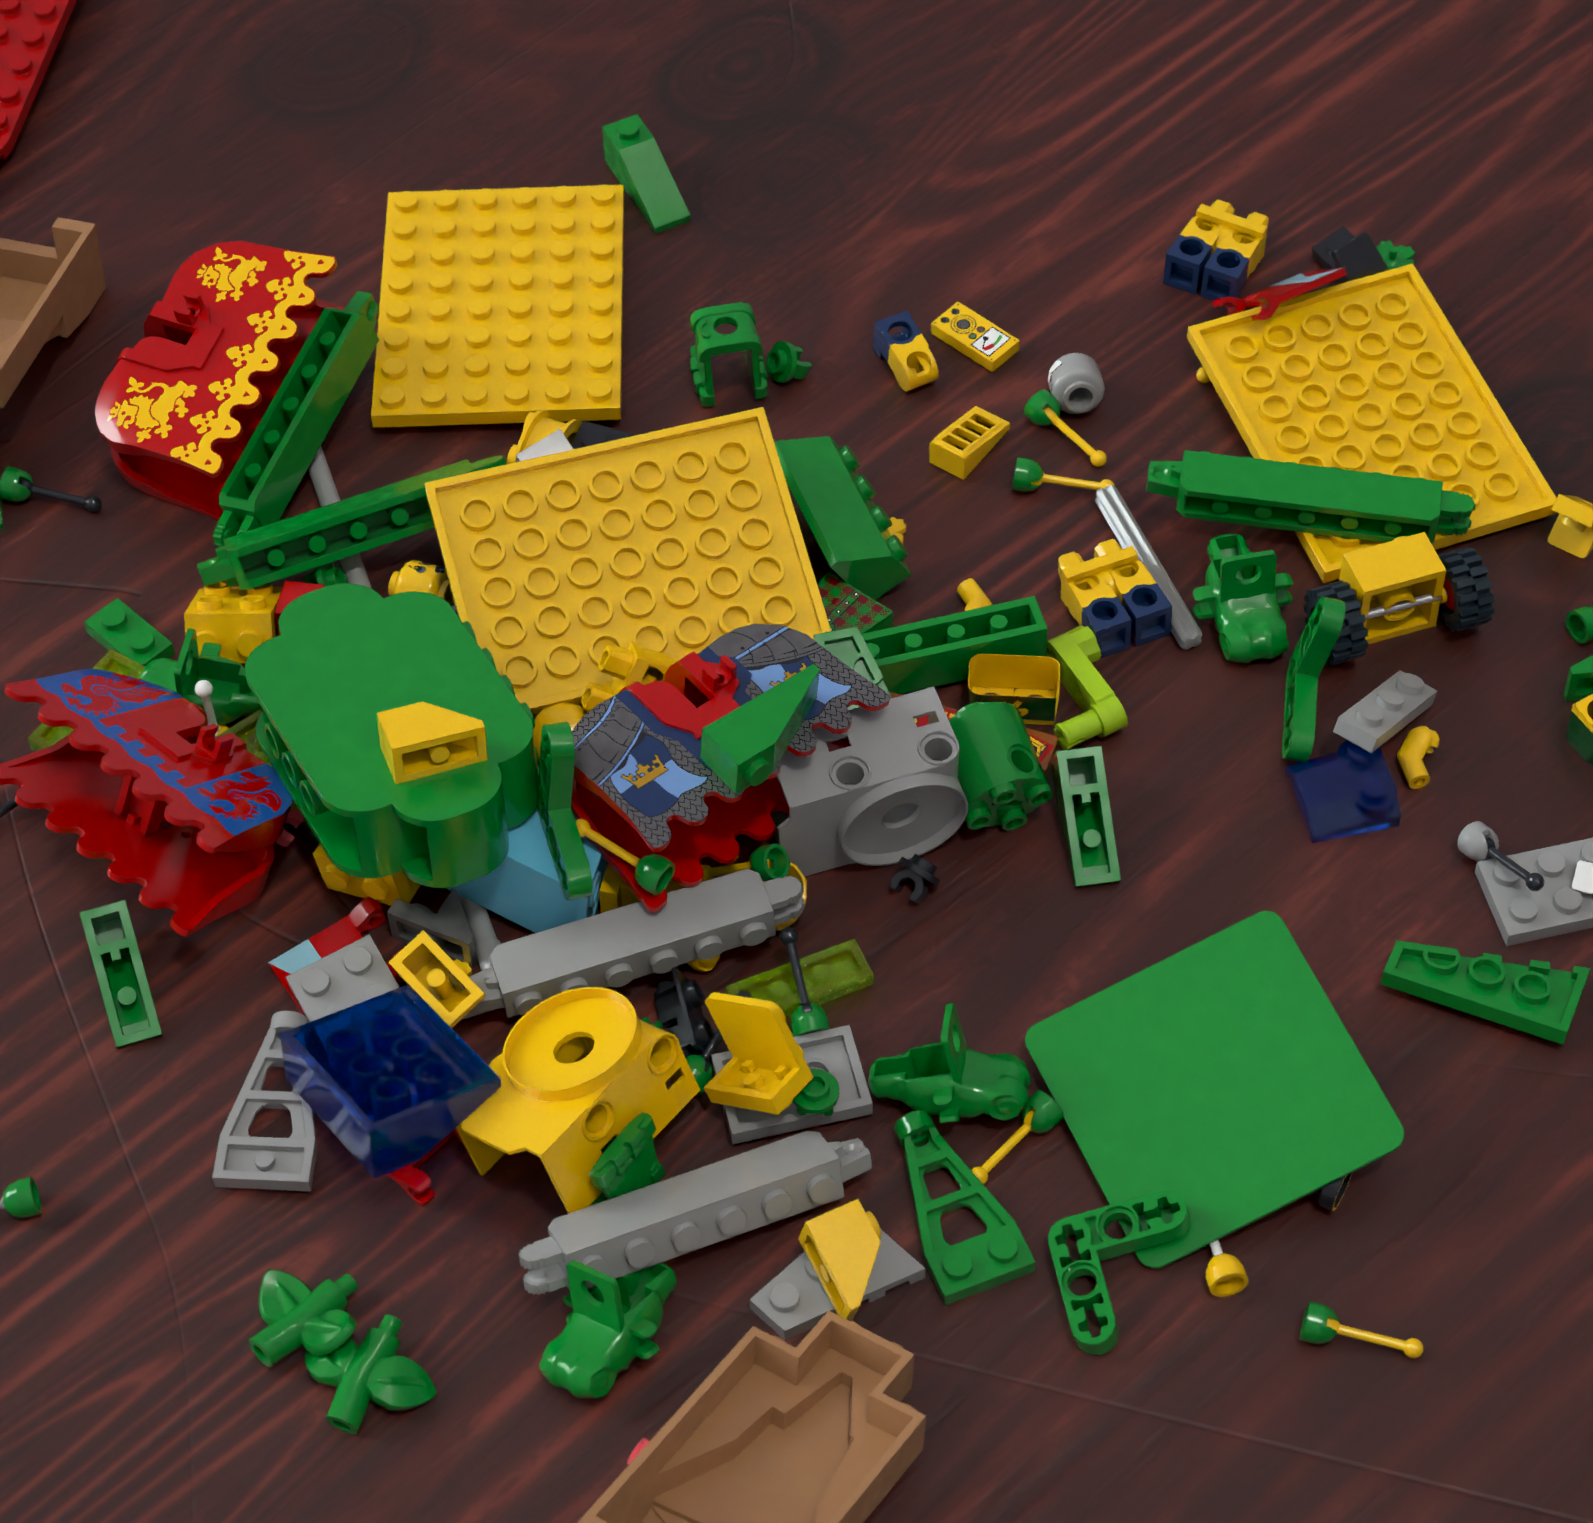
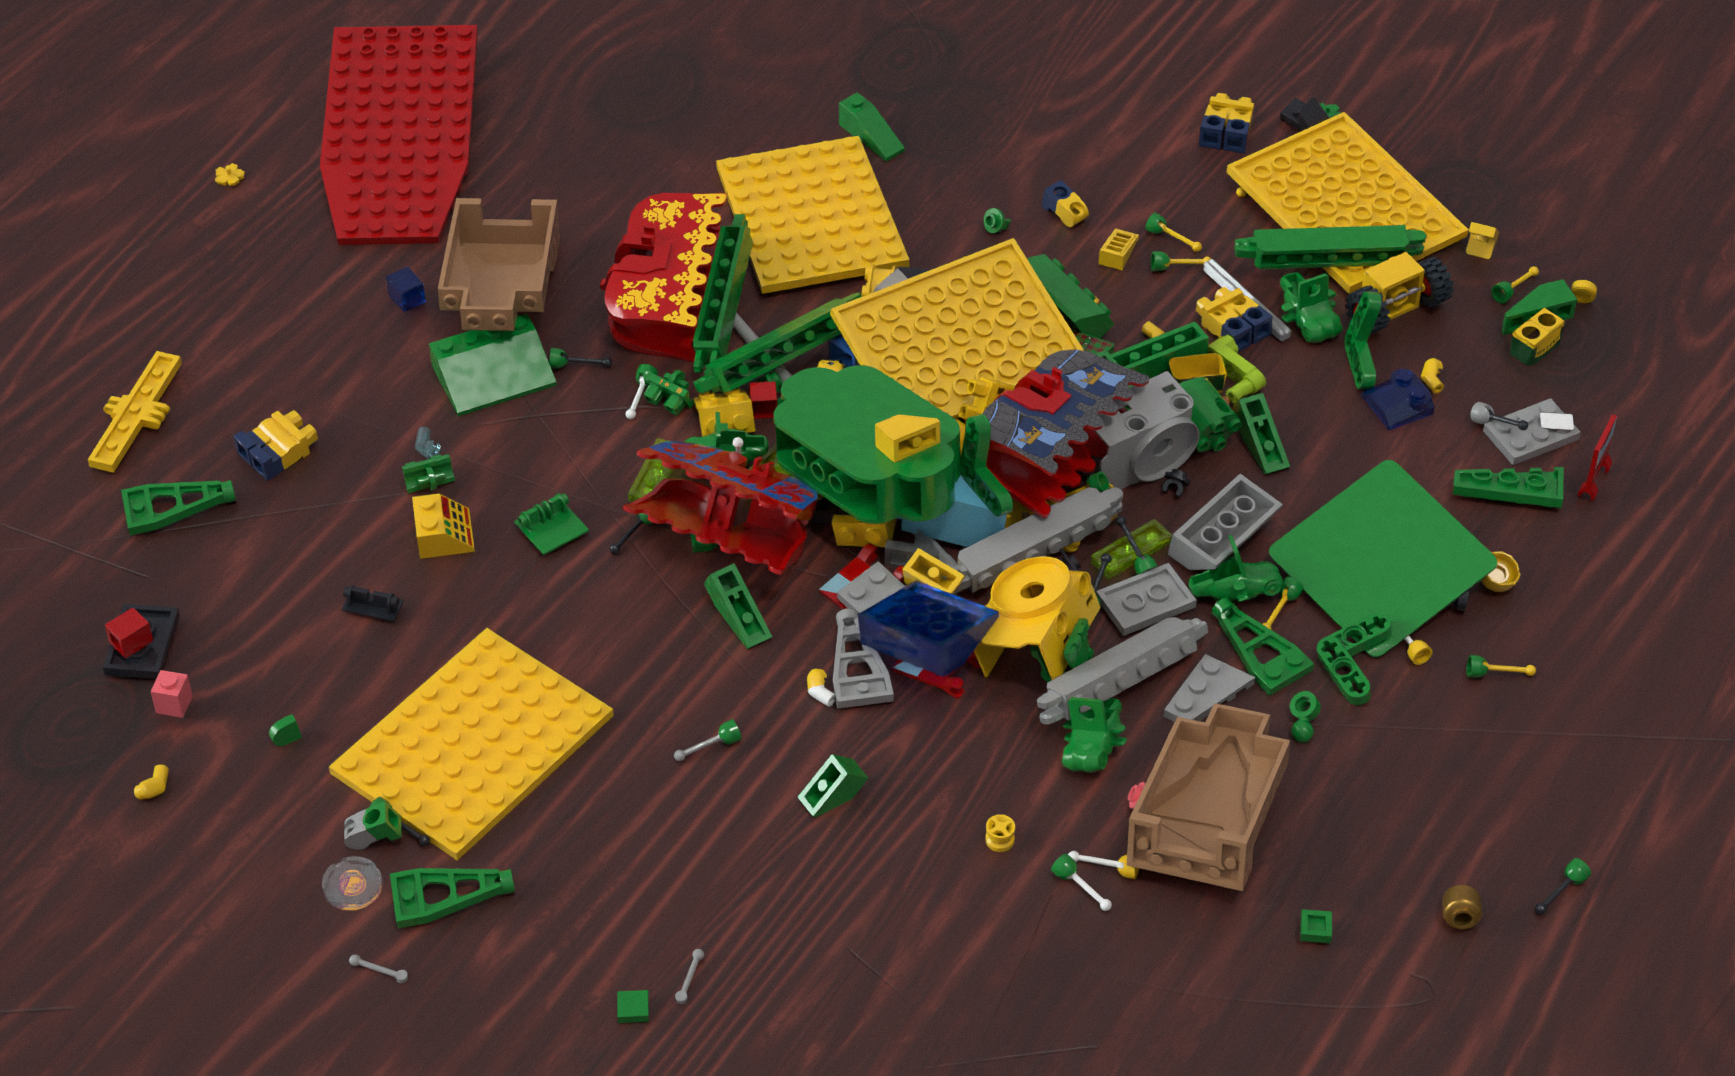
camera: 15 degrees left, 5 degrees down
green plate [84,598,175,676] -> none
green plant [249,1269,358,1367] -> none
green plant [305,1314,437,1434] -> none
green hinge [575,819,676,896] -> none
green piece [690,302,767,407] -> none
green slope [700,664,820,795] -> none
yellow bracket [704,992,813,1115] -> none
green plate [793,1069,839,1116] -> none
yellow slope [798,1199,881,1321] -> none
yellow tile [931,301,1019,372] -> none
light grey head [1048,353,1105,415] -> none
red flag [1212,267,1347,321] -> none
light grey plate [1333,670,1437,753] -> none
none -> hinge [626,364,658,419]
none -> green hips [644,370,694,416]
none -> green slope [798,754,868,817]
none -> arm [807,669,835,707]
none -> yellow wheel [986,815,1015,852]
none -> light grey slope [1168,474,1283,570]
none -> green plate [1290,691,1321,743]
none -> yellow hair [1480,551,1521,592]

